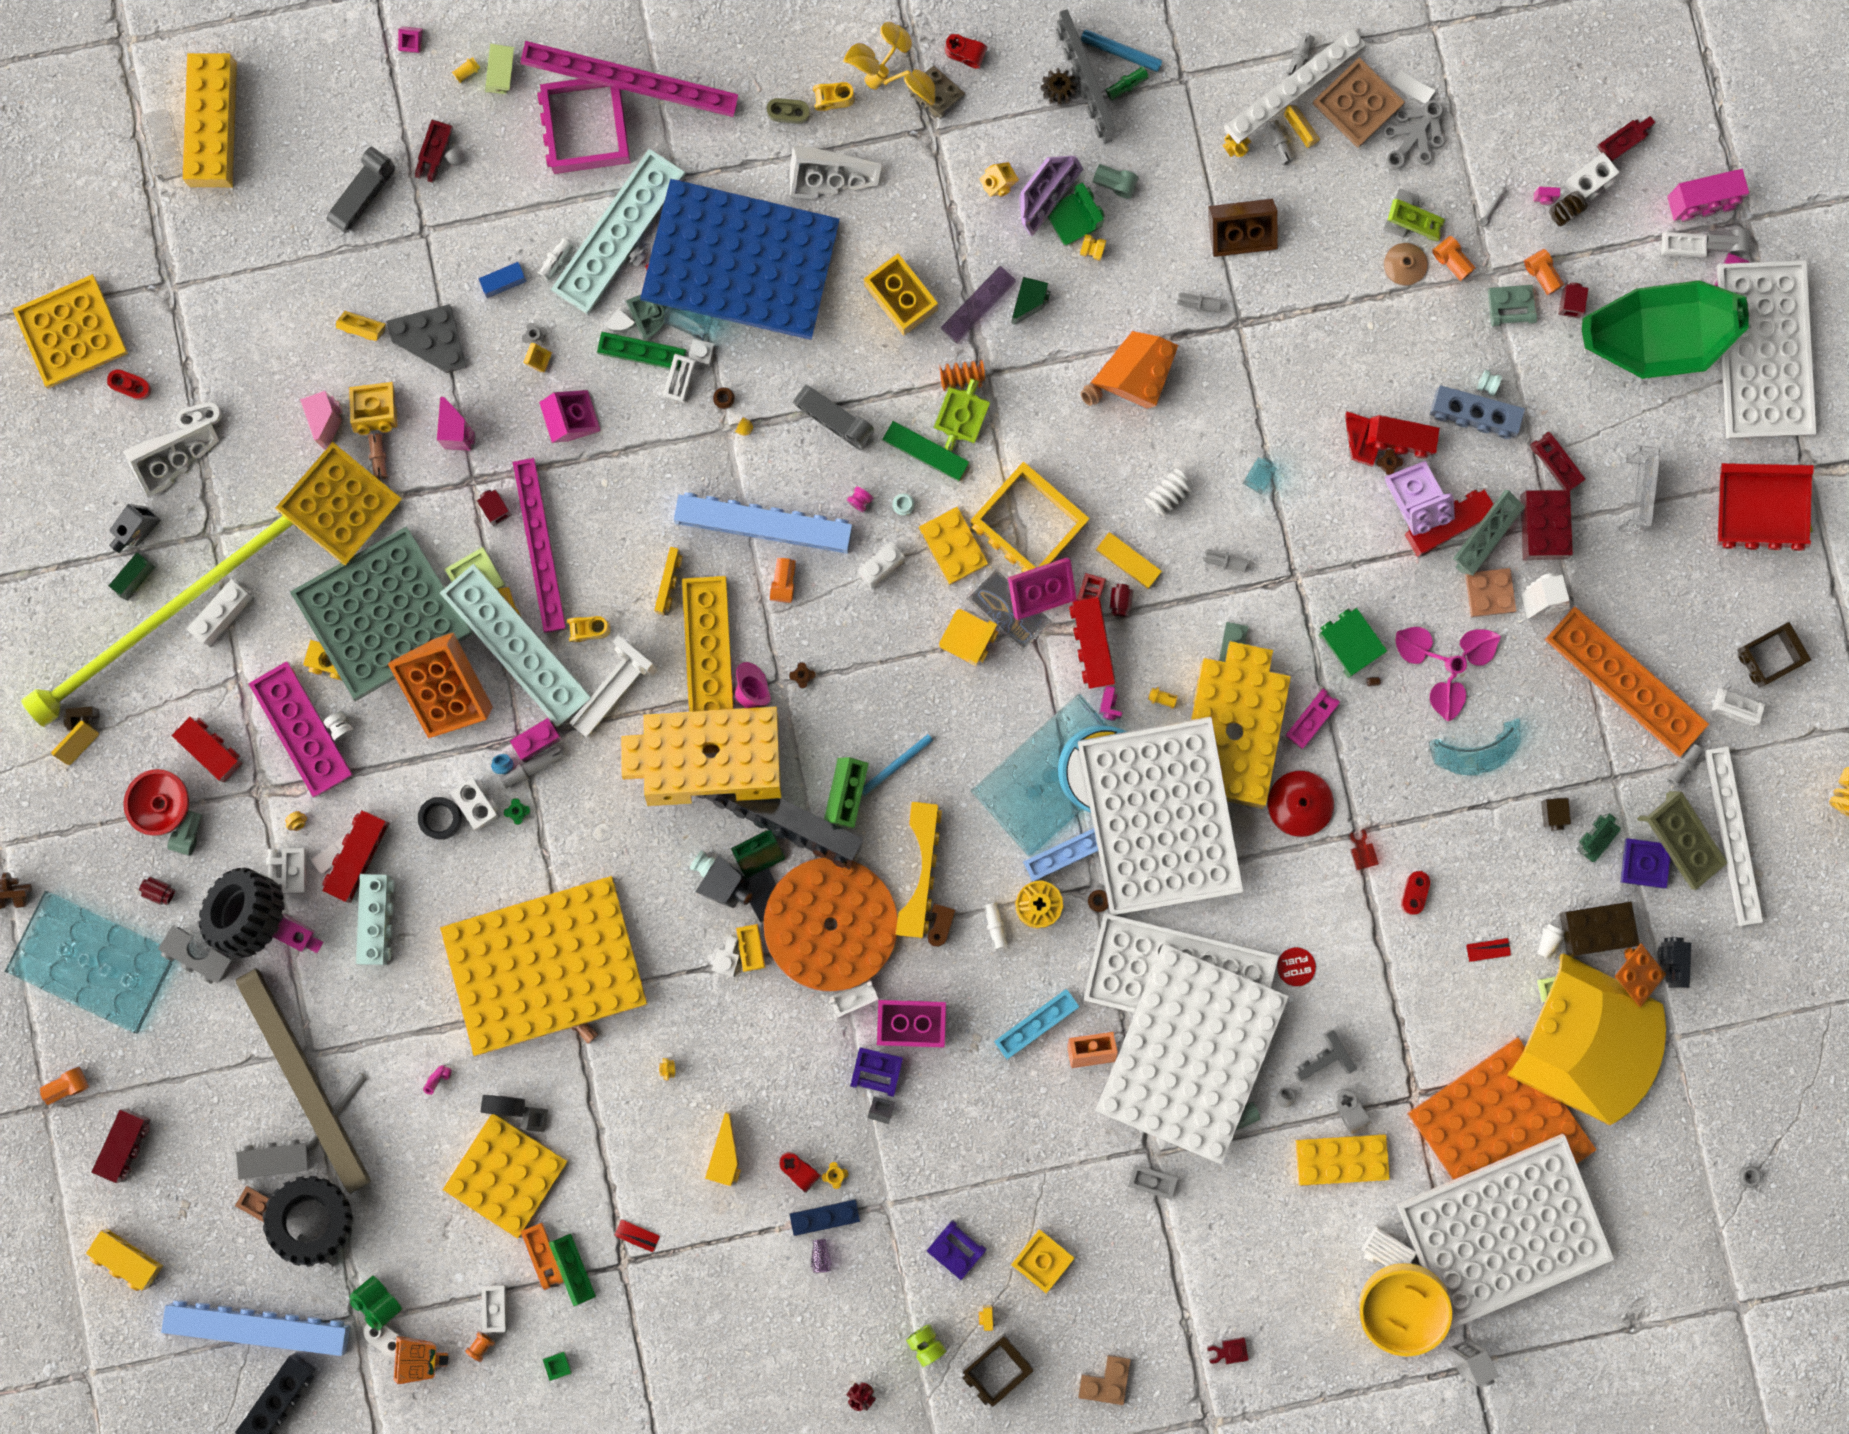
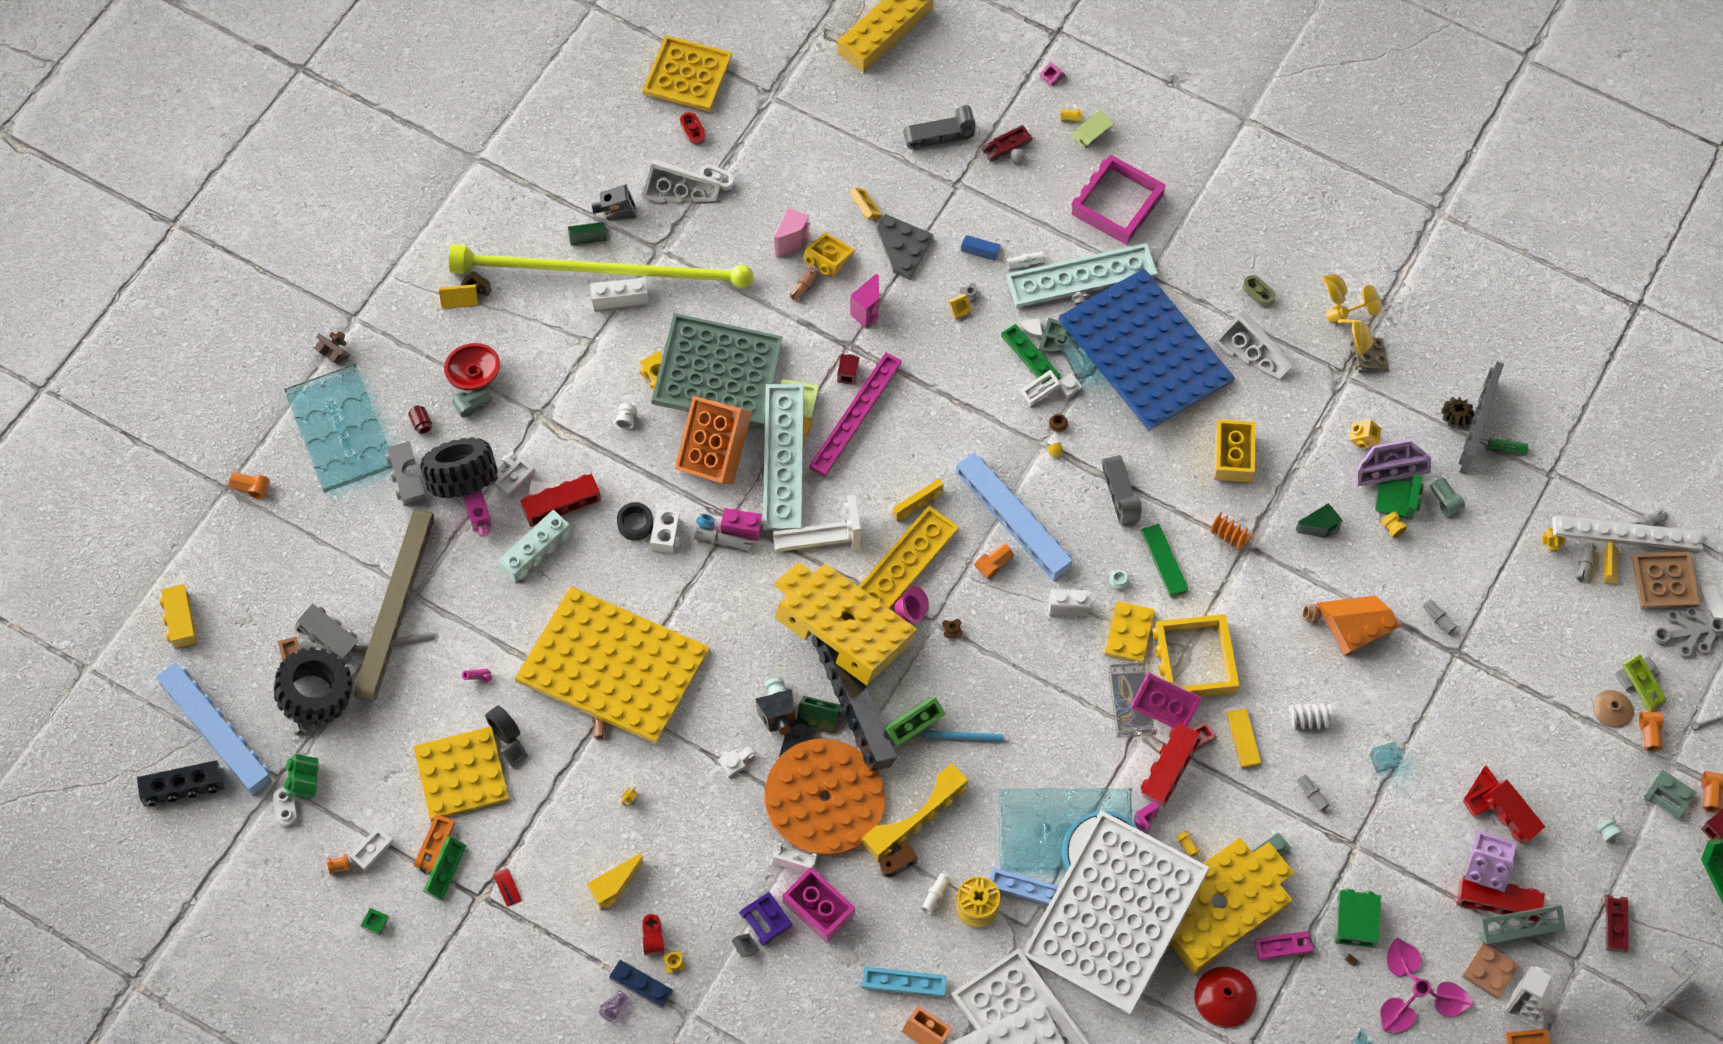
camera: 40 degrees right, 20 degrees down
dark red brick [91,1109,151,1183] -> none
red brick [171,716,243,783] -> none
dark pink plate [248,661,353,798] -> none
yellow plate [275,442,402,565] -> none
yellow plate [285,811,307,831] -> none
orange torso [393,1336,448,1384] -> none
green plate [504,798,530,825] -> none
dark pink plate [520,41,738,117] -> none
dark pink slope [539,390,601,443] -> none
yellow piece [567,616,611,642] -> none
yellow plate [736,924,766,972] -> none
yellow piece [813,82,855,111] -> none
dark pink wheel [846,486,874,513] -> none
lime plate [933,378,990,451] -> none
yellow bracket [939,609,999,666] -> none
clear purple plate [941,266,1016,344] -> none
red piece [945,34,988,69] -> none
dark azure axle [1081,29,1162,72] -> none
reddish brown plate [1088,890,1109,912] -> none
dark red brick [1109,584,1134,617] -> none
reddish brown slope [1208,198,1278,257] -> none
reddish brown plate [1376,449,1403,475] -> none
sand blue brick [1429,385,1525,439] -> none
dark red brick [1520,490,1573,560] -> none

